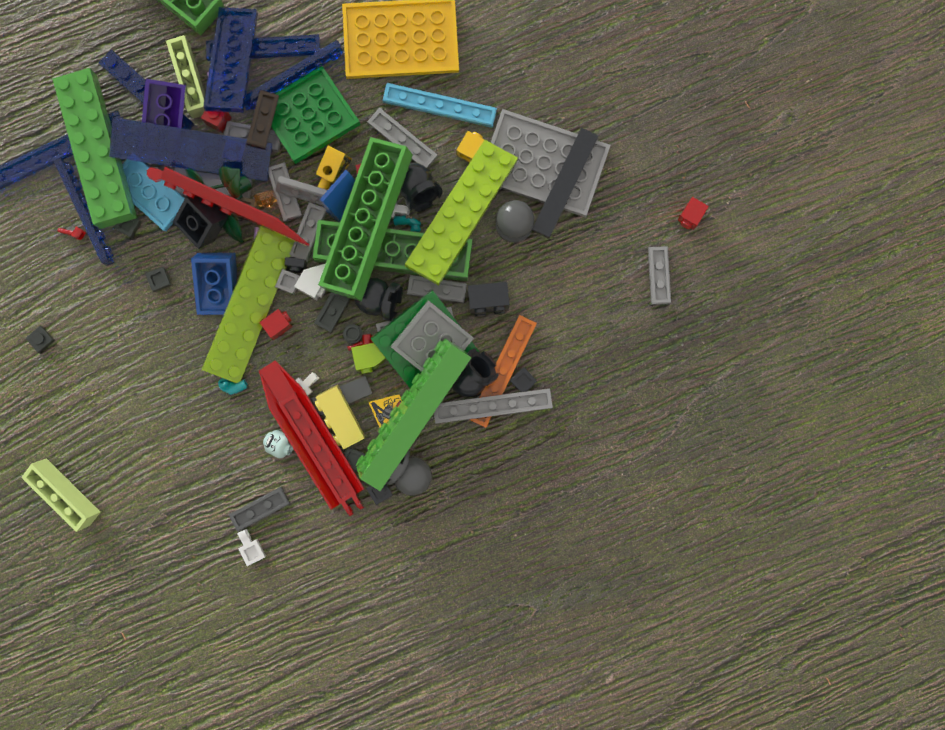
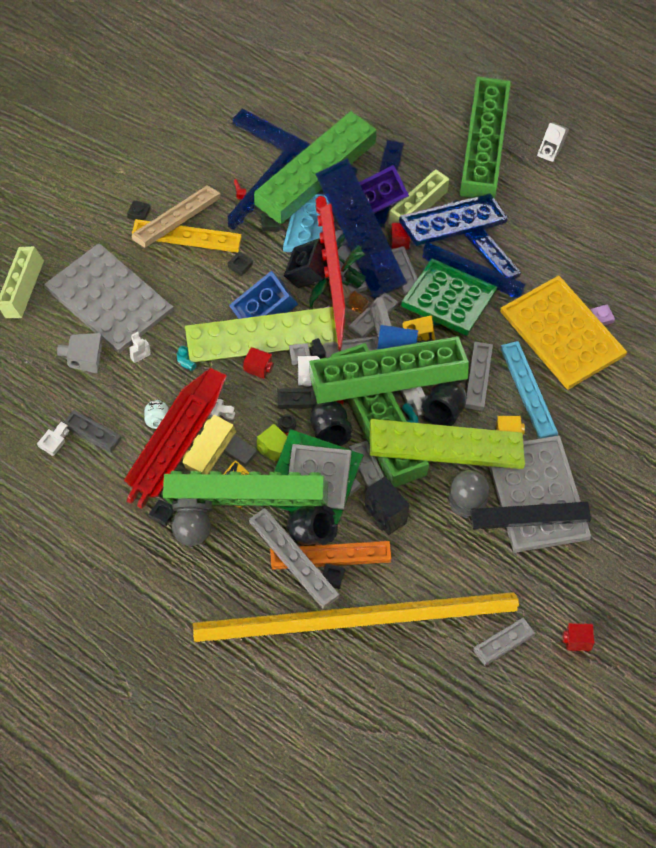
camera: 55 degrees right, 25 degrees down
dark brown tile [246,90,279,150] -> none
none -> light grey plate [44,243,174,354]
none -> light grey torso [57,333,103,373]
none -> white plate [129,332,150,363]
none -> tan plate [132,185,220,248]
none -> yellow plate [132,219,242,253]
none -> yellow piece [193,592,519,642]

